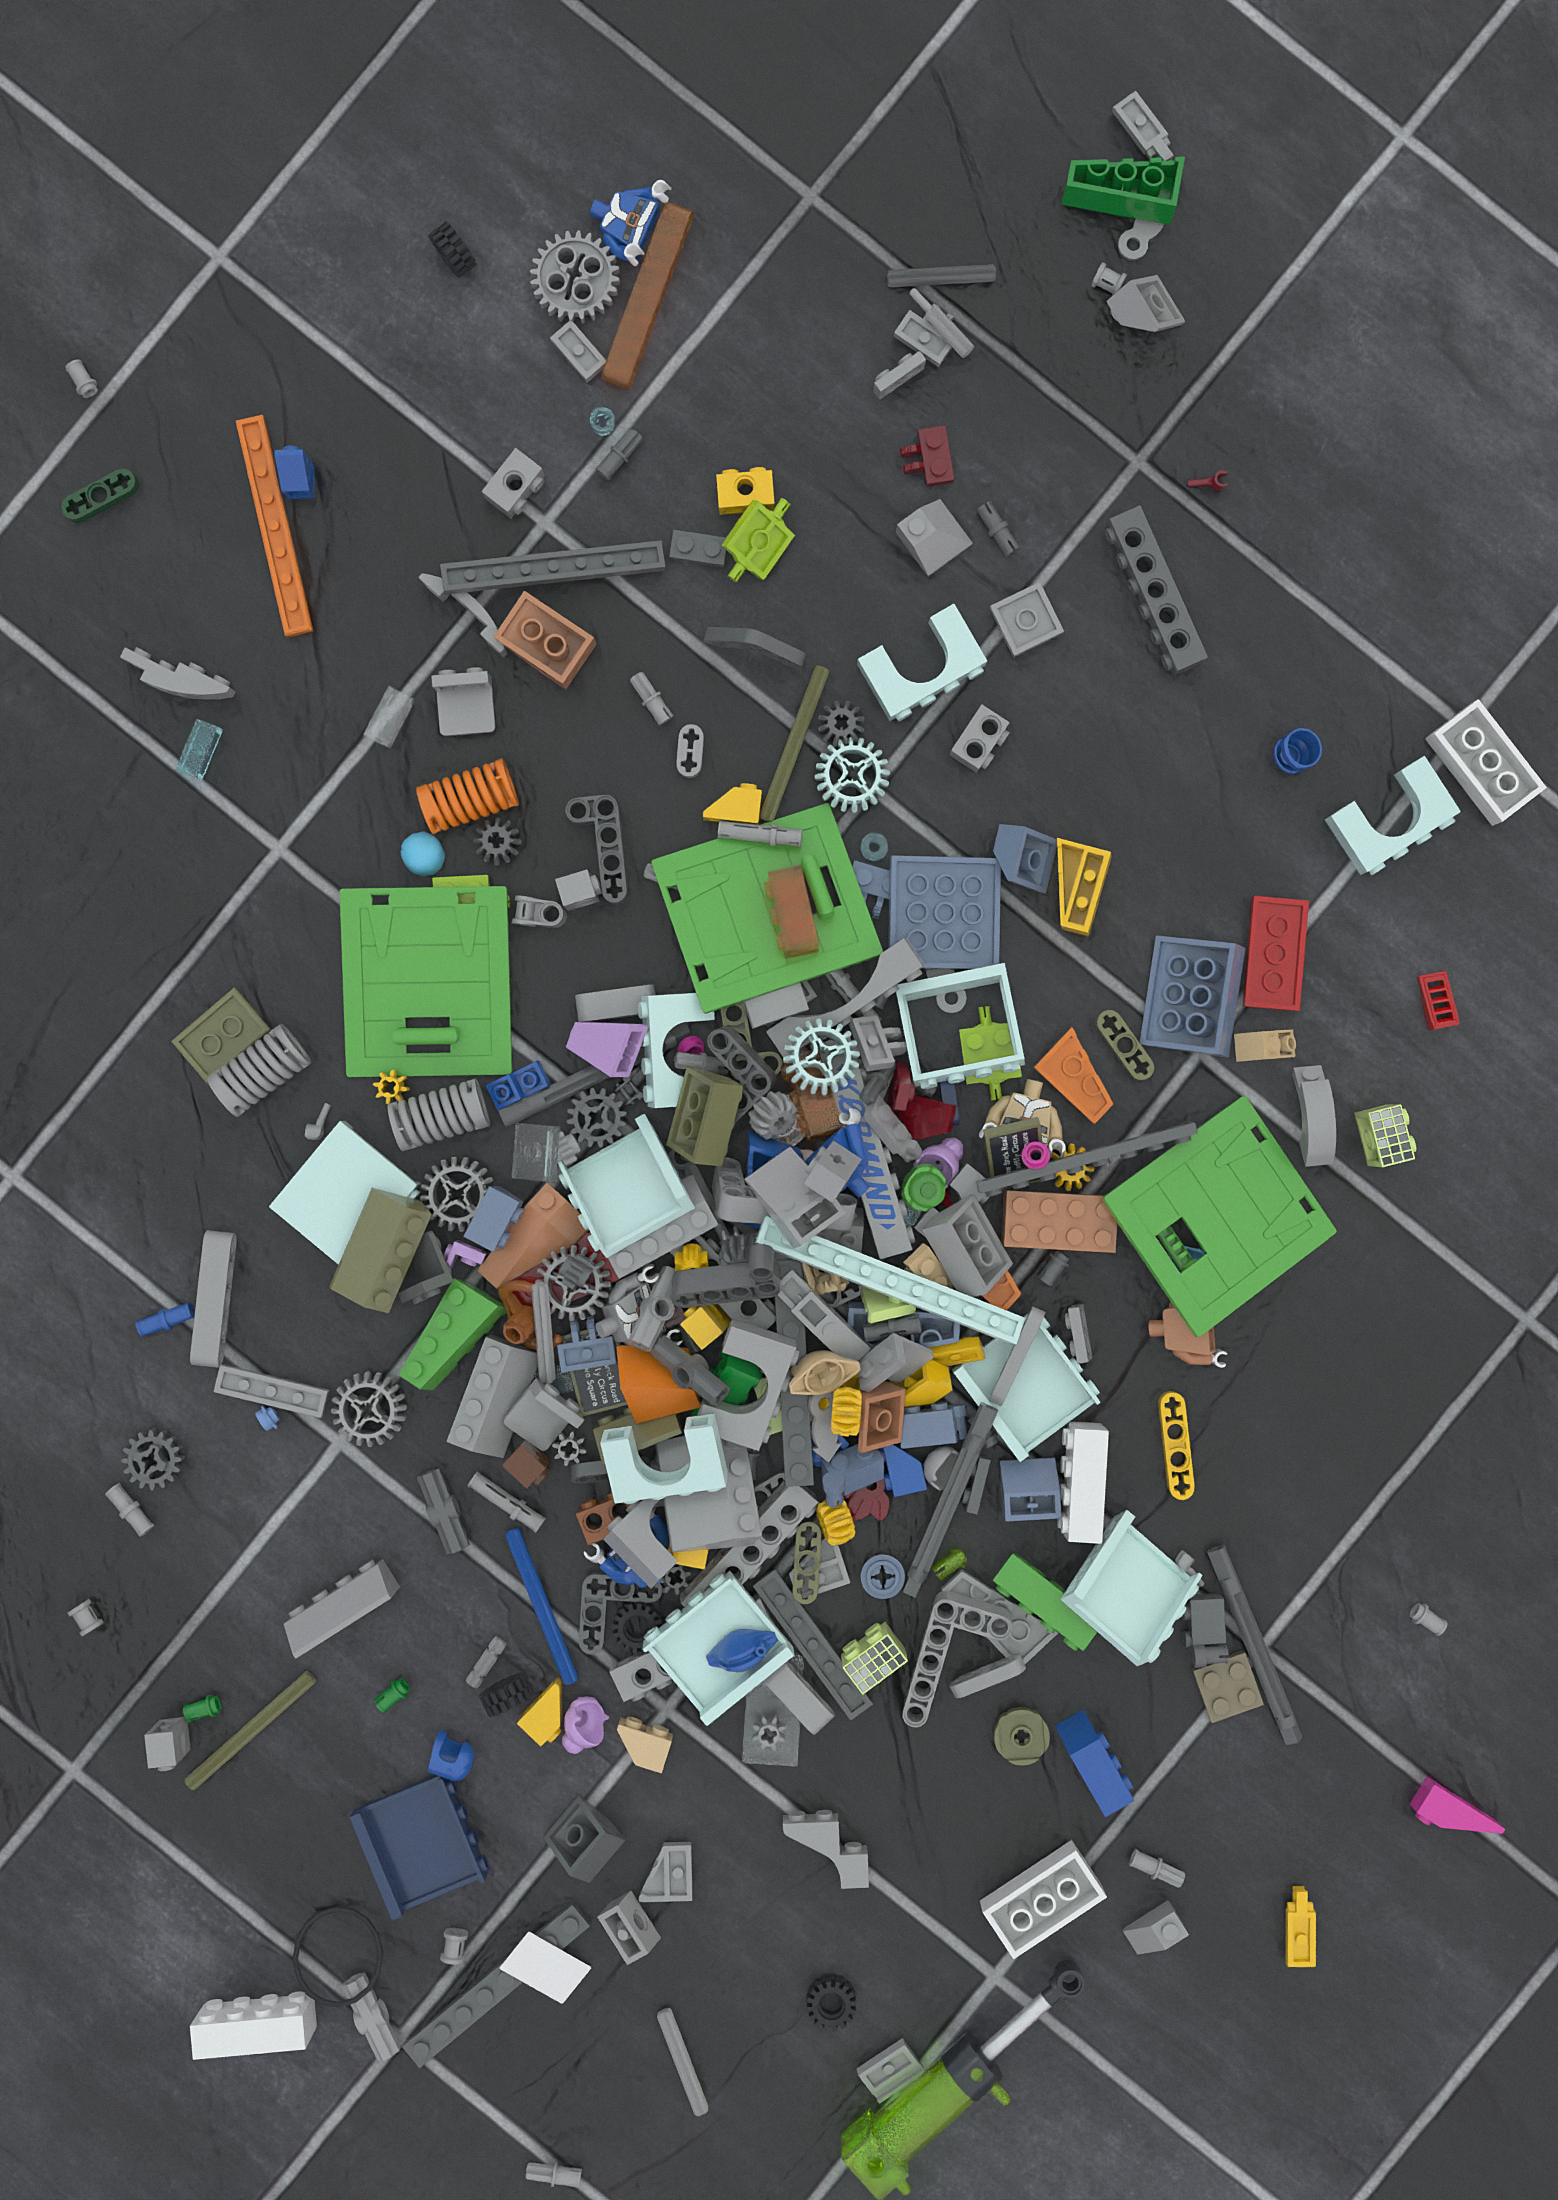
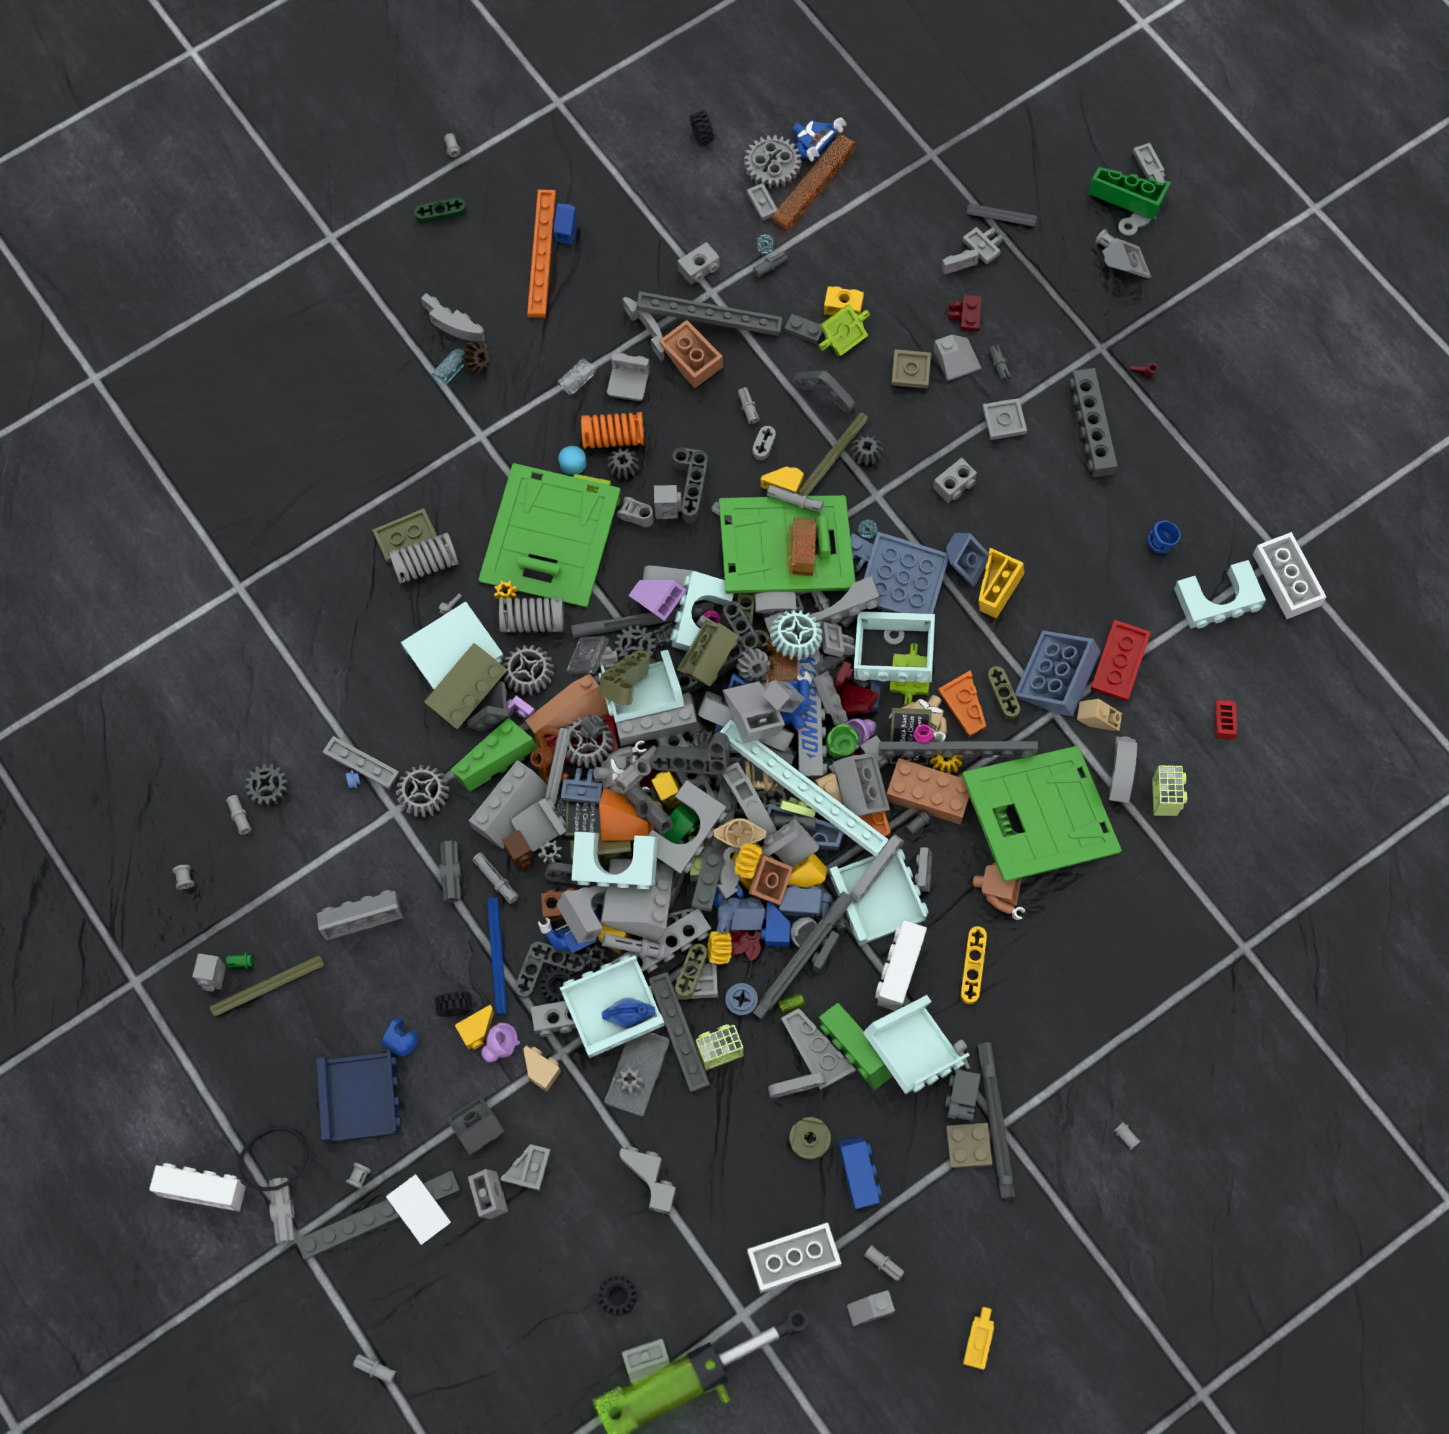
camera: 15 degrees right, 20 degrees down
blue pin [136,1302,195,1337] -> none
light grey beam [190,1230,237,1368] -> none
green pin [374,1678,410,1713] -> none
sand blue slope [464,1186,524,1252] -> none
light grey axle [466,1636,506,1688] -> none
blue slope [486,1060,551,1110] -> none
light grey axle [657,2008,708,2116] -> none
yellow gear [675,1244,708,1271] -> none
light grey beam [763,1661,836,1735] -> none
light aqua gear [815,737,890,813] -> none
light aqua arch [857,604,987,721] -> none
light grey beam [903,1591,1012,1728] -> none
light grey axle [910,288,975,358] -> none
yellow hinge [928,1336,985,1366] -> none
sand blue slope [999,1457,1061,1521] -> none
dark pink slope [1410,1777,1505,1834] -> none
none -> dark brown gear [460,341,492,373]
none -> olive beam [599,650,650,706]
none -> light grey pin [601,933,665,960]
none -> dark tan plate [891,350,931,388]

